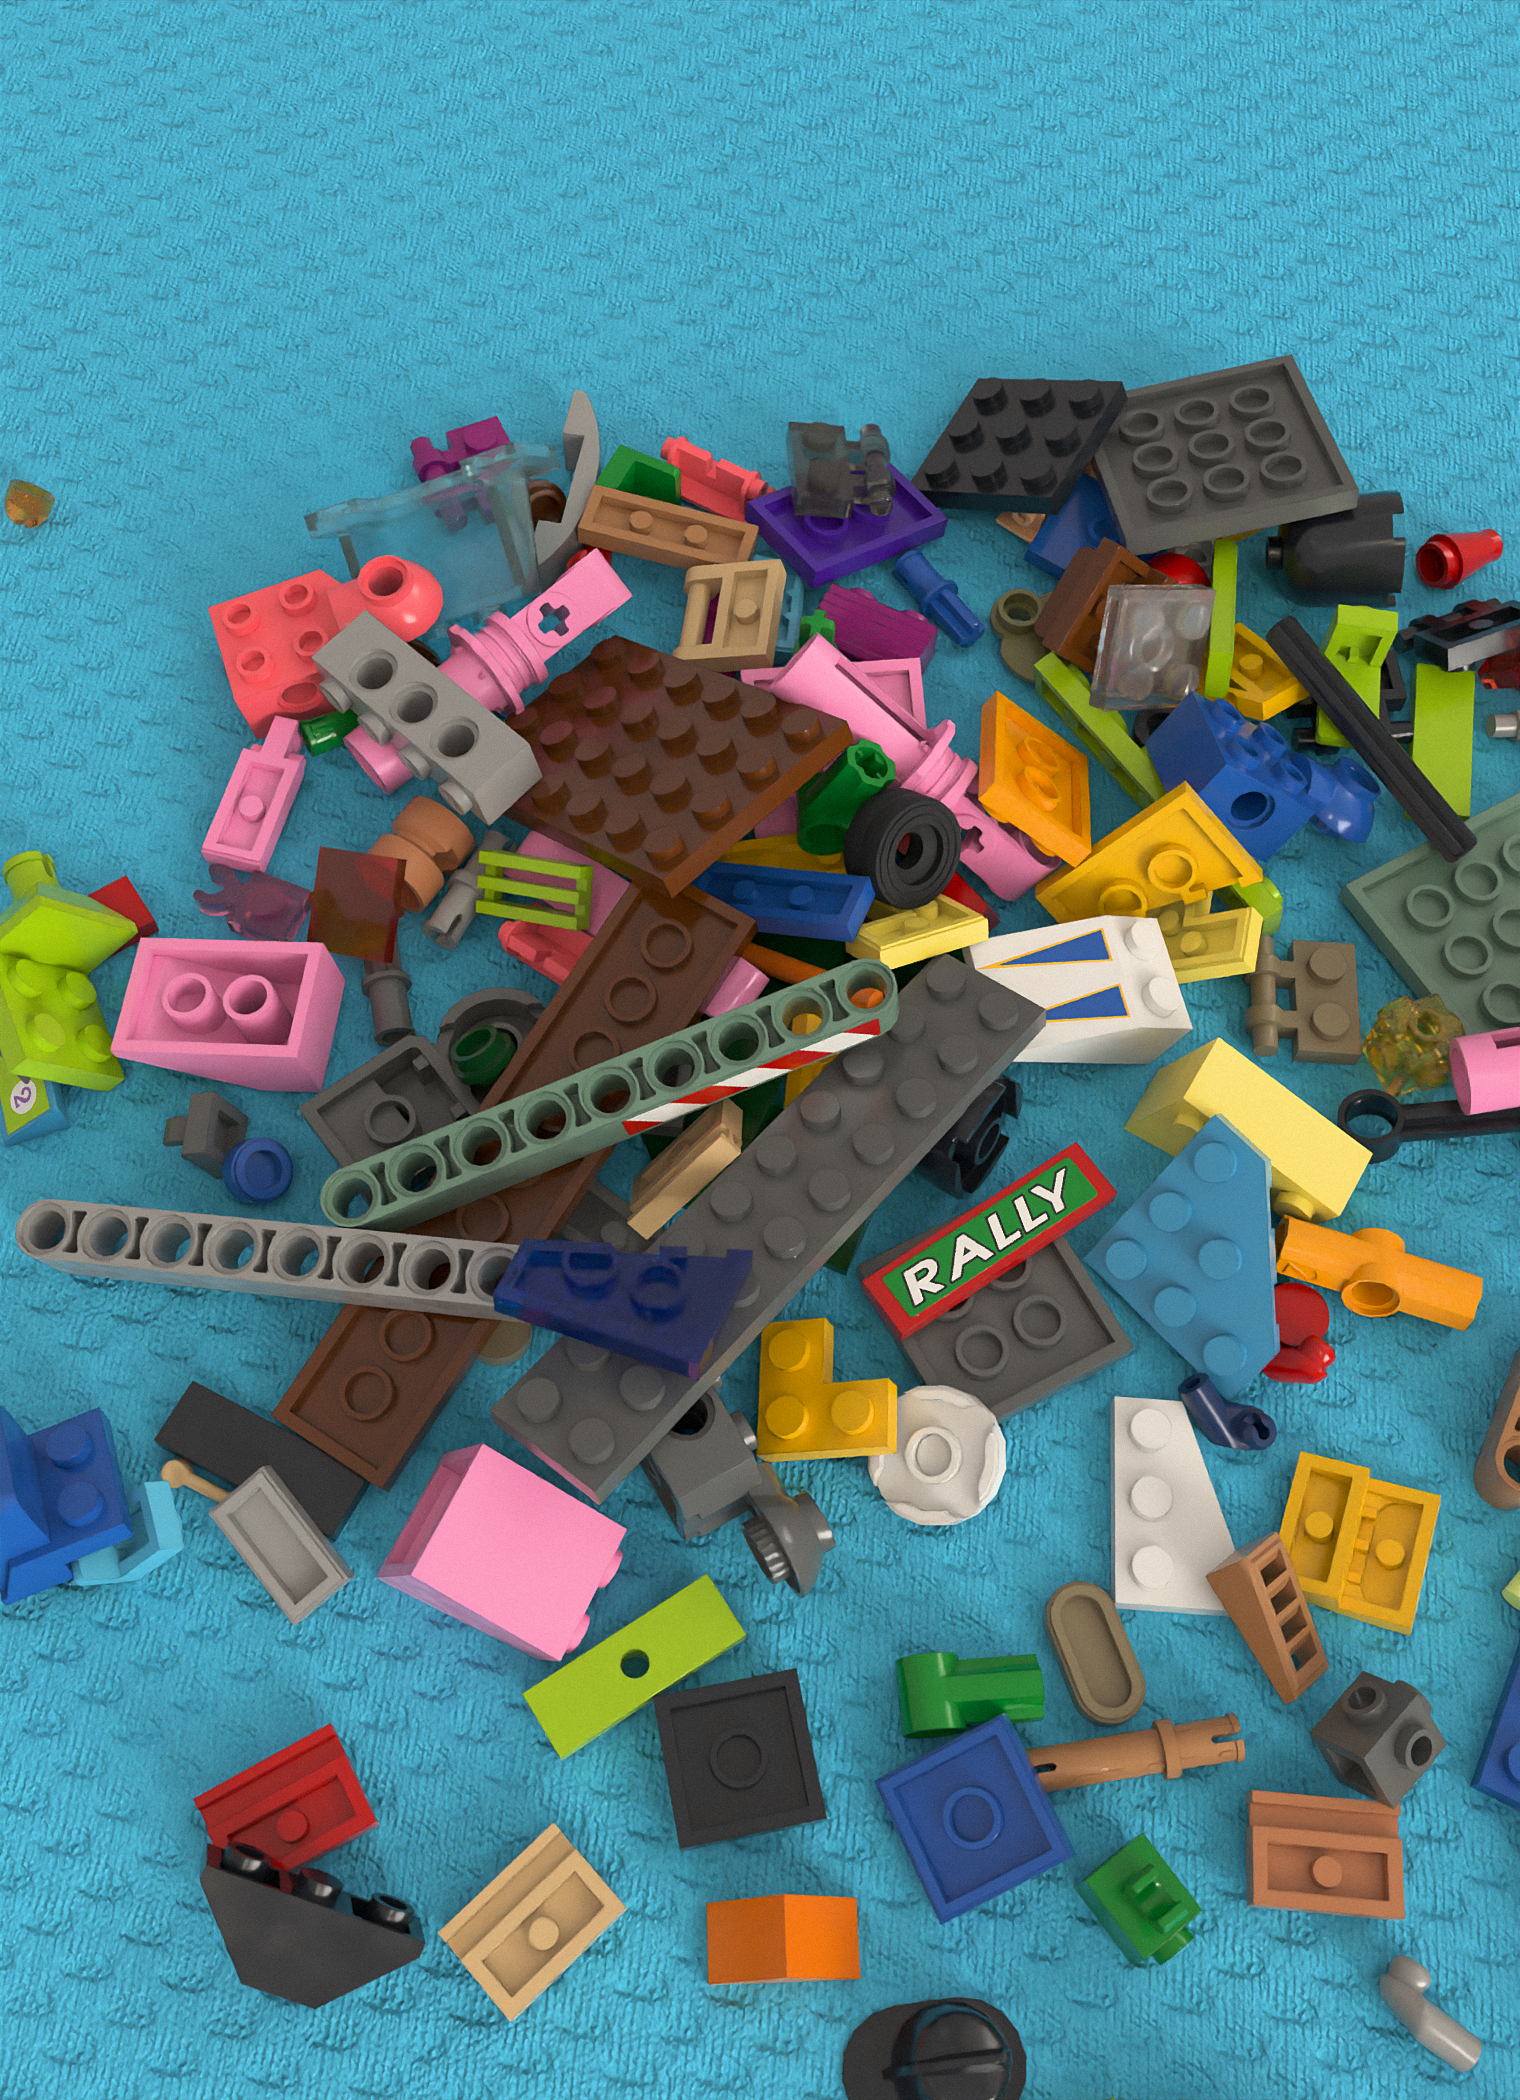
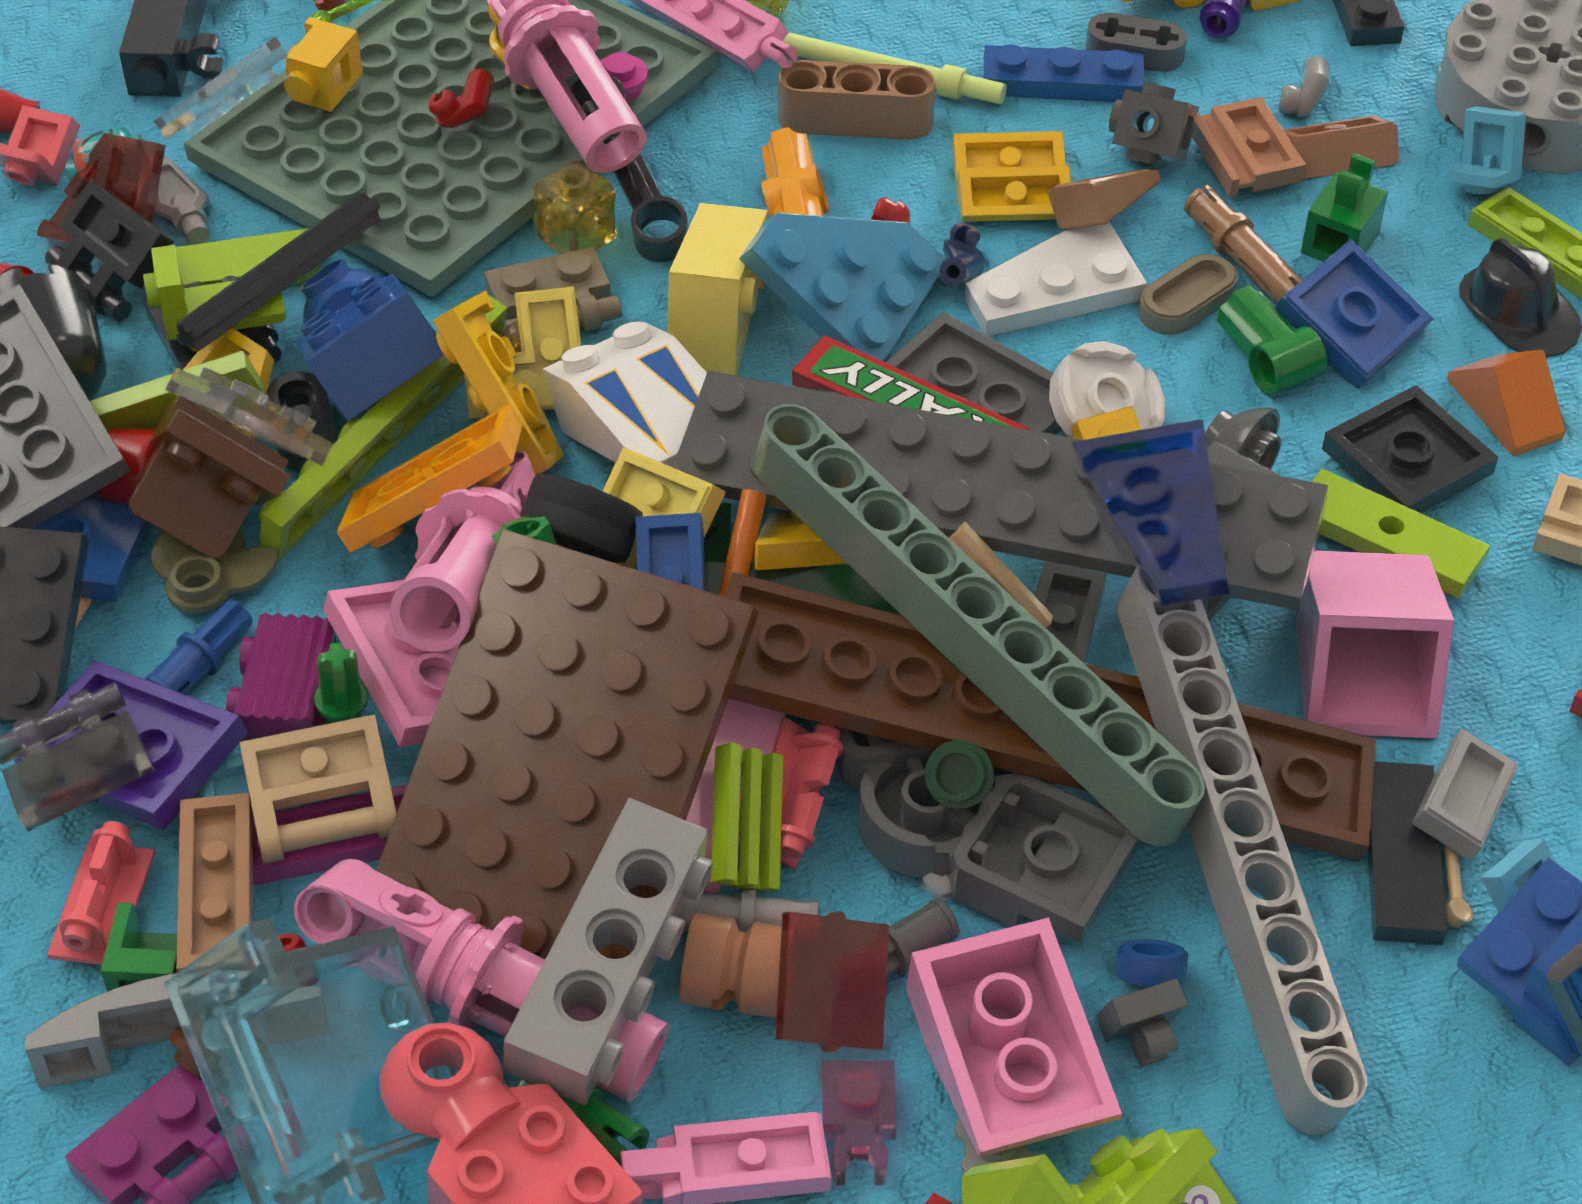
camera: 110 degrees left, 15 degrees down
none -> nougat slope [1283,115,1399,179]

